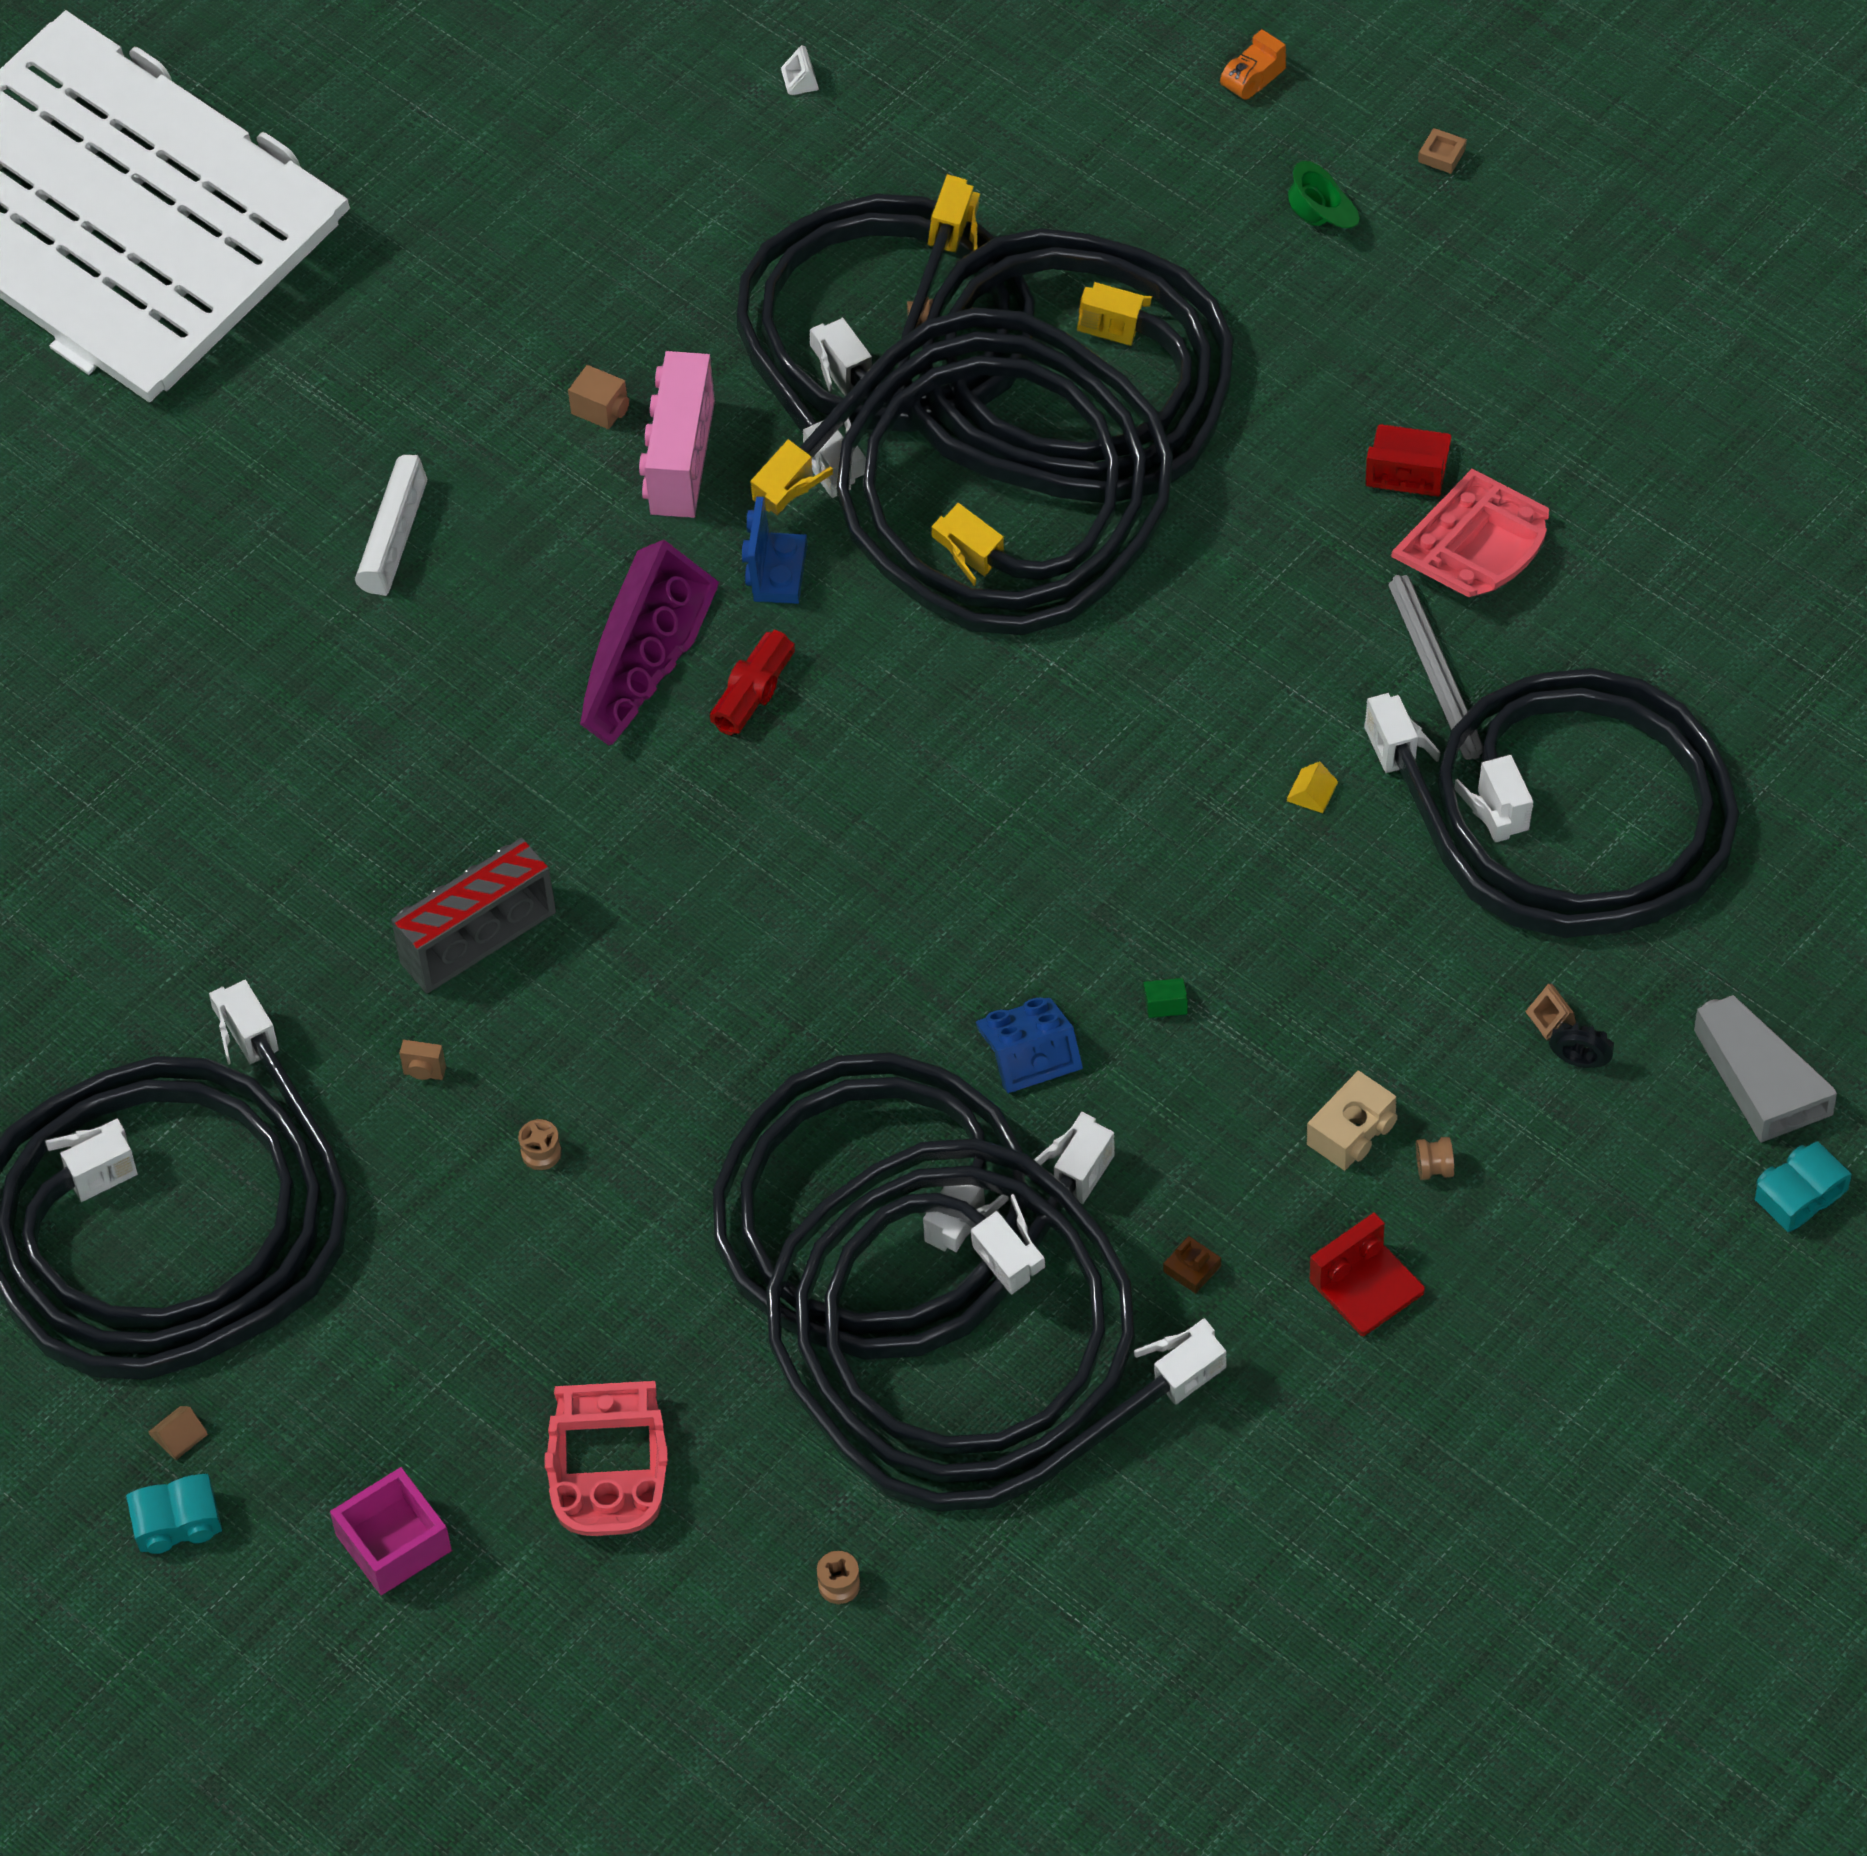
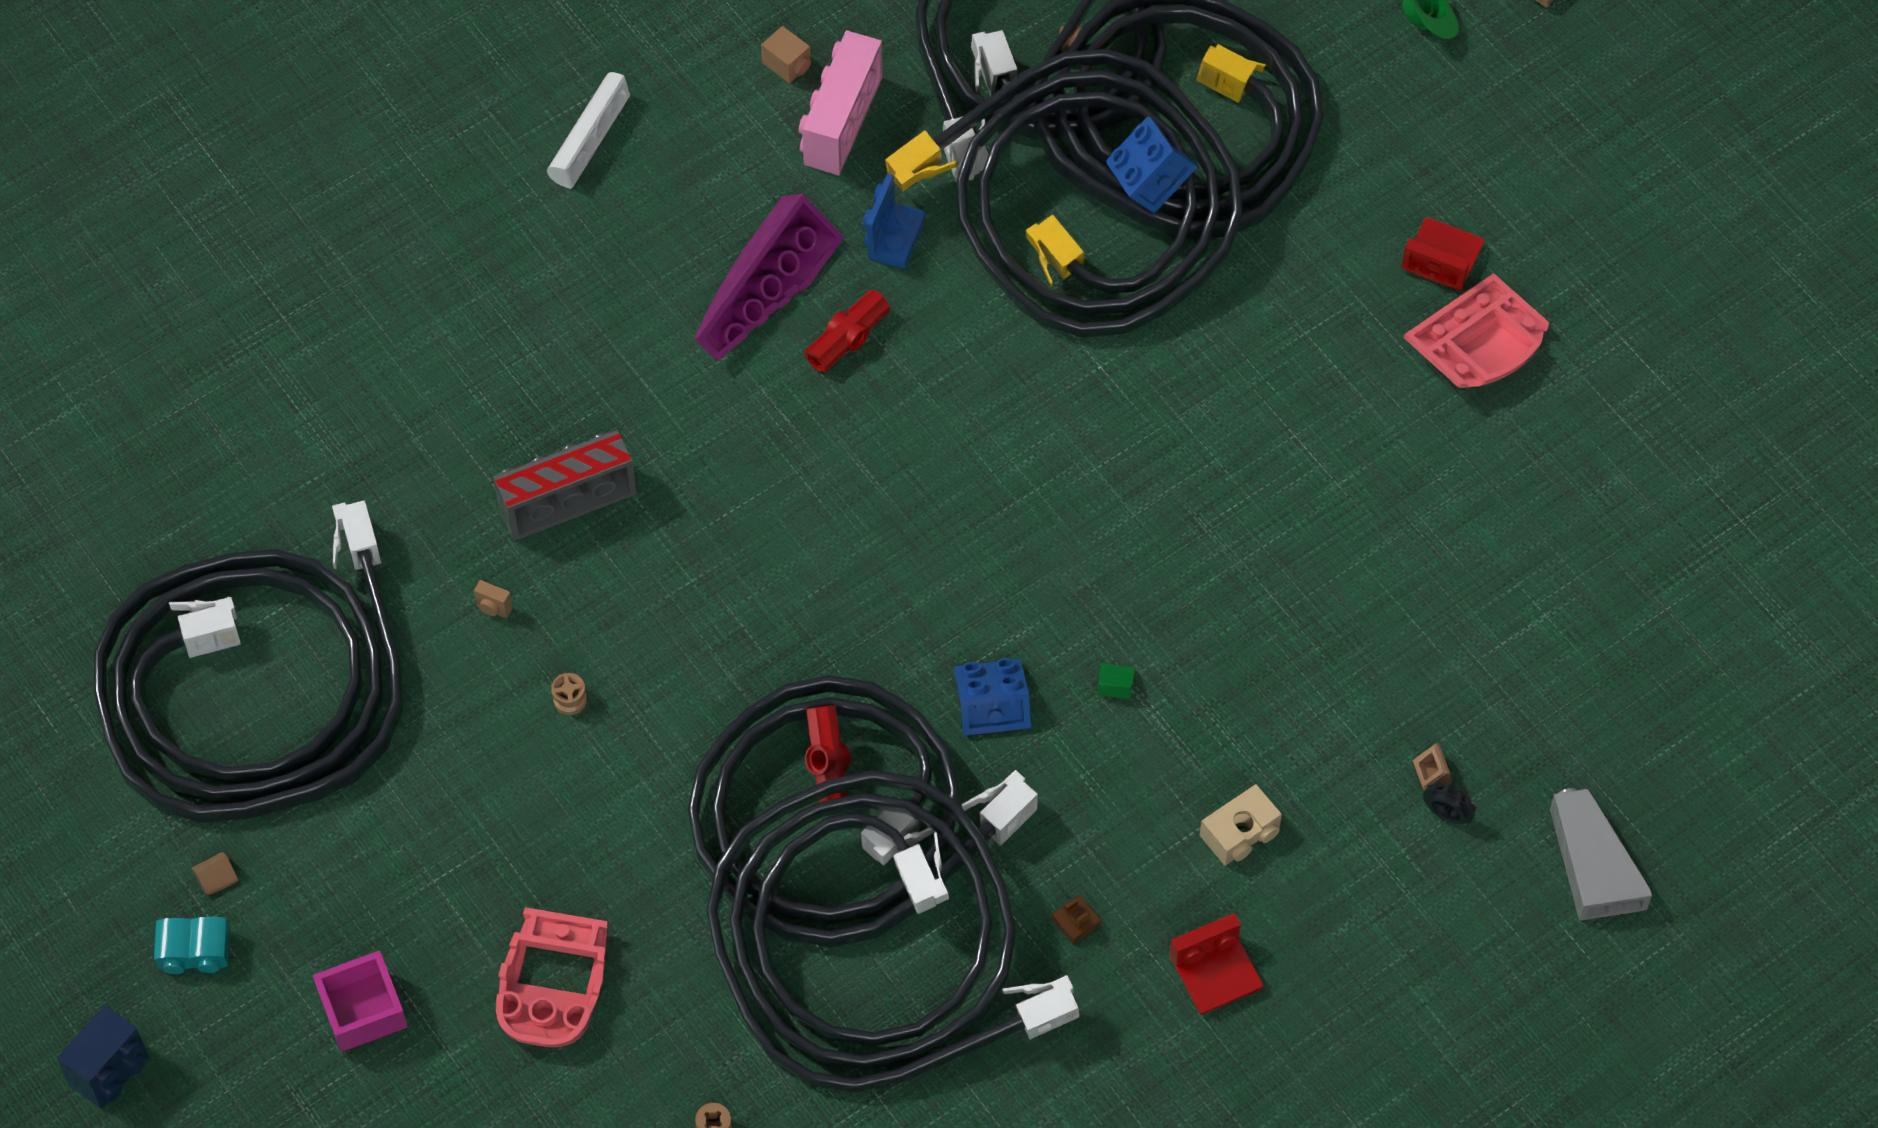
camera: 10 degrees right, 5 degrees up
yellow slope [1287,761,1338,813] -> none
black piece [1364,668,1740,938] -> none
light grey axle [1389,575,1484,760] -> none
medium nougat wheel [1416,1137,1454,1180] -> none
teal brick [1754,1142,1852,1232] -> none
none -> dark blue brick [57,1005,148,1109]
none -> red piece [805,705,851,802]
none -> blue bracket [1106,116,1197,213]

